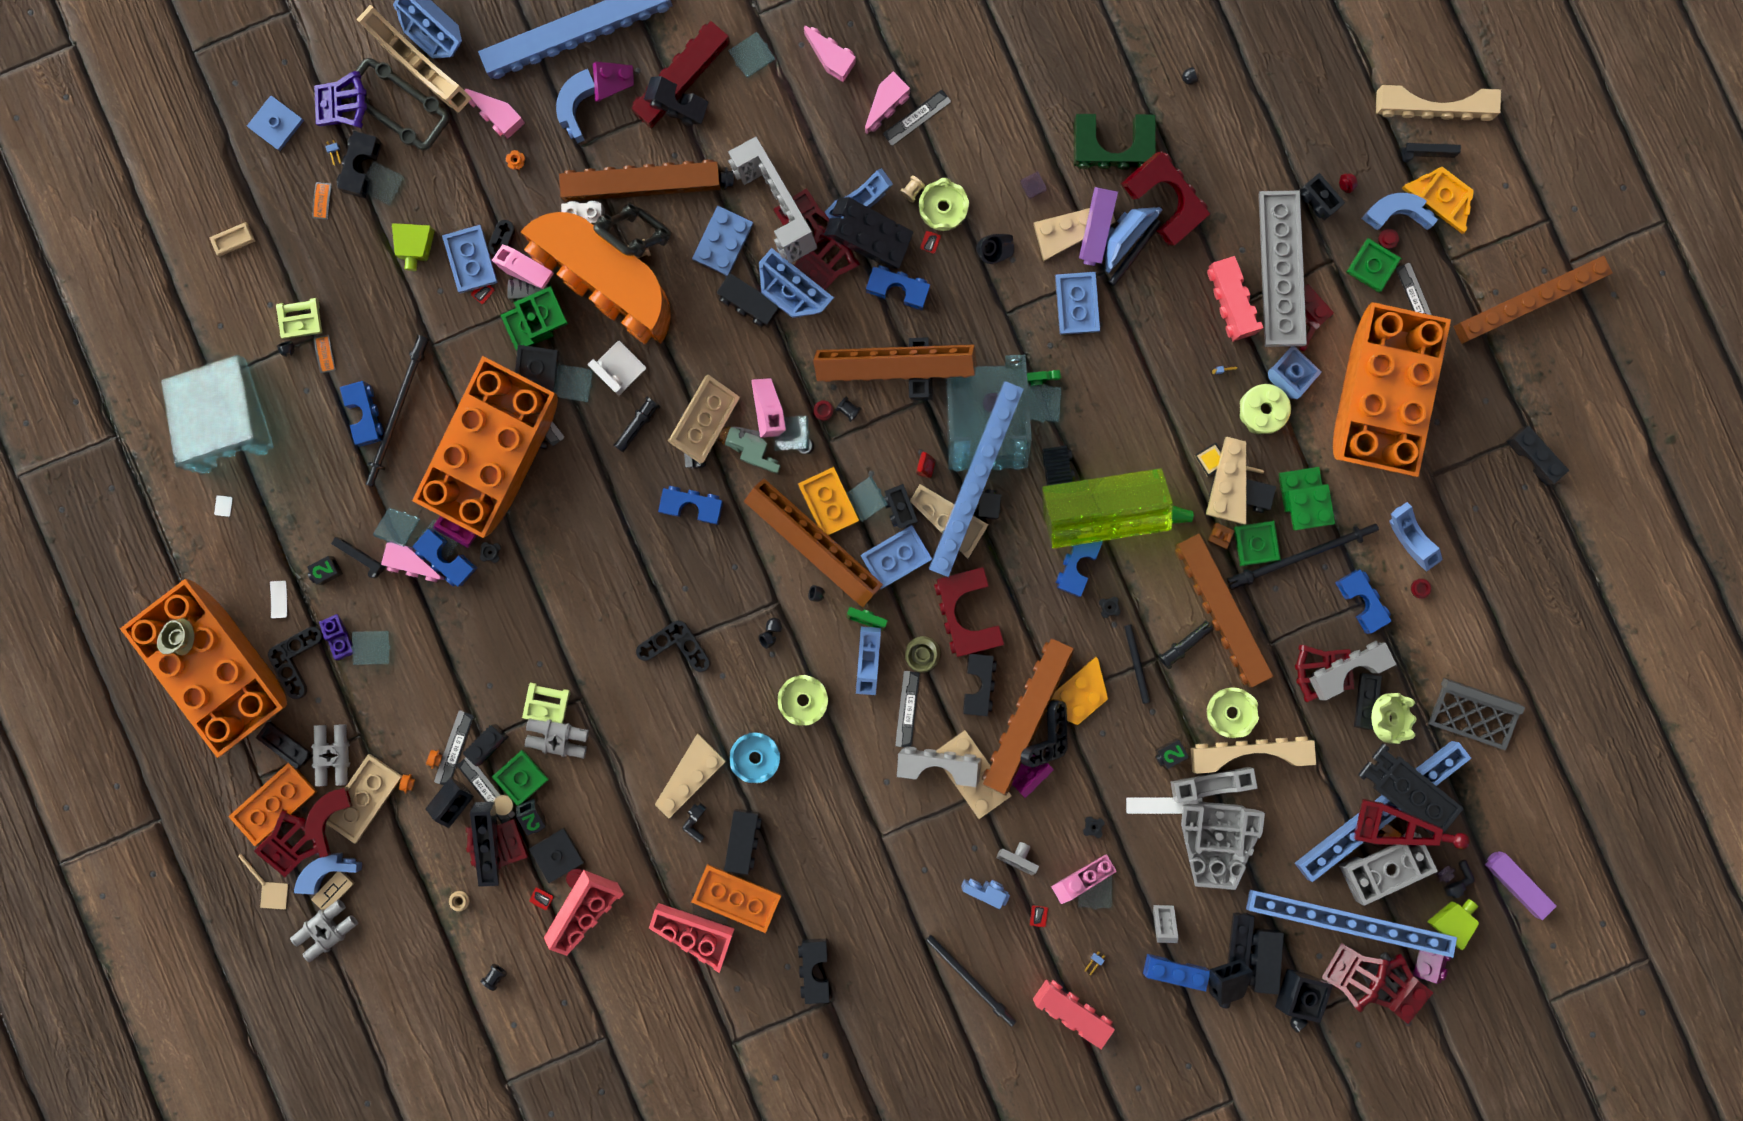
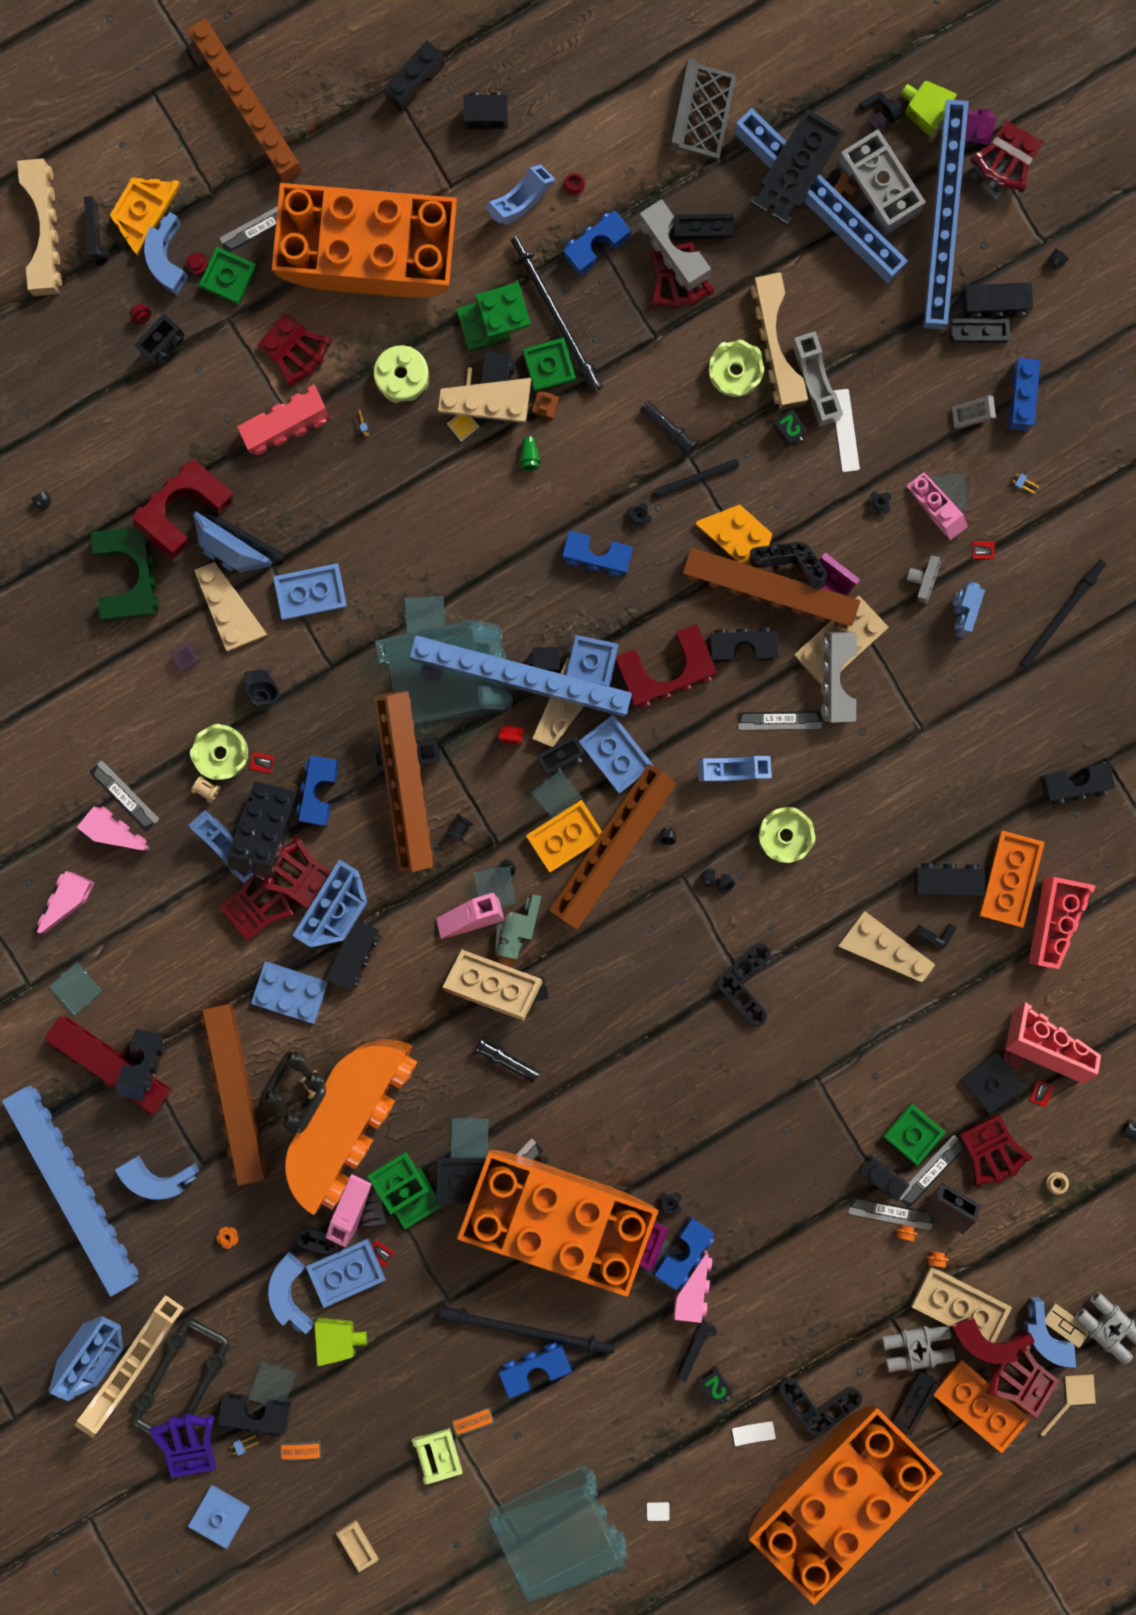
camera: 95 degrees left, 0 degrees up
olive piece [157,618,194,656] -> none
black hinge [277,341,295,357] -> none
dark purple slope [319,614,355,661] -> none
clear light blue piece [351,631,391,665] -> none
clear light blue piece [373,508,420,547] -> none
bright pink slope [464,89,525,139] -> none
black slope [470,801,499,887] -> none
tan tile [493,795,514,815] -> none
black brick [516,799,546,836] -> none
yellowish green plate [522,683,570,724] -> none
light grey pin [525,718,589,759] -> none
white bracket [561,201,605,224] -> none
white bracket [588,341,646,396] -> none
magenta wing [593,62,634,102] -> none
blue arch [658,486,723,525] -> none
black plate [720,167,734,190] -> none
light grey plate [728,137,817,264] -> none
medium azure plate [730,732,780,783] -> none
dark red plate [814,400,833,420] -> none
green plate [846,607,888,631] -> none
olive piece [905,636,940,673] -> none
green plate [1025,370,1061,386] -> none
coral wedge [1033,979,1115,1050] -> none
black brick [1042,445,1076,490] -> none
clear neon green brick [1042,468,1173,549] -> none
medium lavender brick [1079,187,1118,266] -> none
dark orange brick [1175,533,1273,687] -> none
light grey wedge [1181,802,1265,890] -> none
black torso [1209,959,1253,1009] -> none
light grey plate [1259,190,1307,347] -> none
medium blue slope [1268,346,1322,399] -> none
black slope [1275,969,1333,1023] -> none
plate [1322,943,1390,1013] -> none
dark red plate [1354,799,1470,849] -> none
yellowish green plate [1371,693,1416,744] -> none
medium lavender brick [1485,851,1557,920] -> none
none -> medium blue arch [268,1252,315,1334]
none -> black brick [463,92,508,129]
none -> medium blue plate [566,635,619,687]

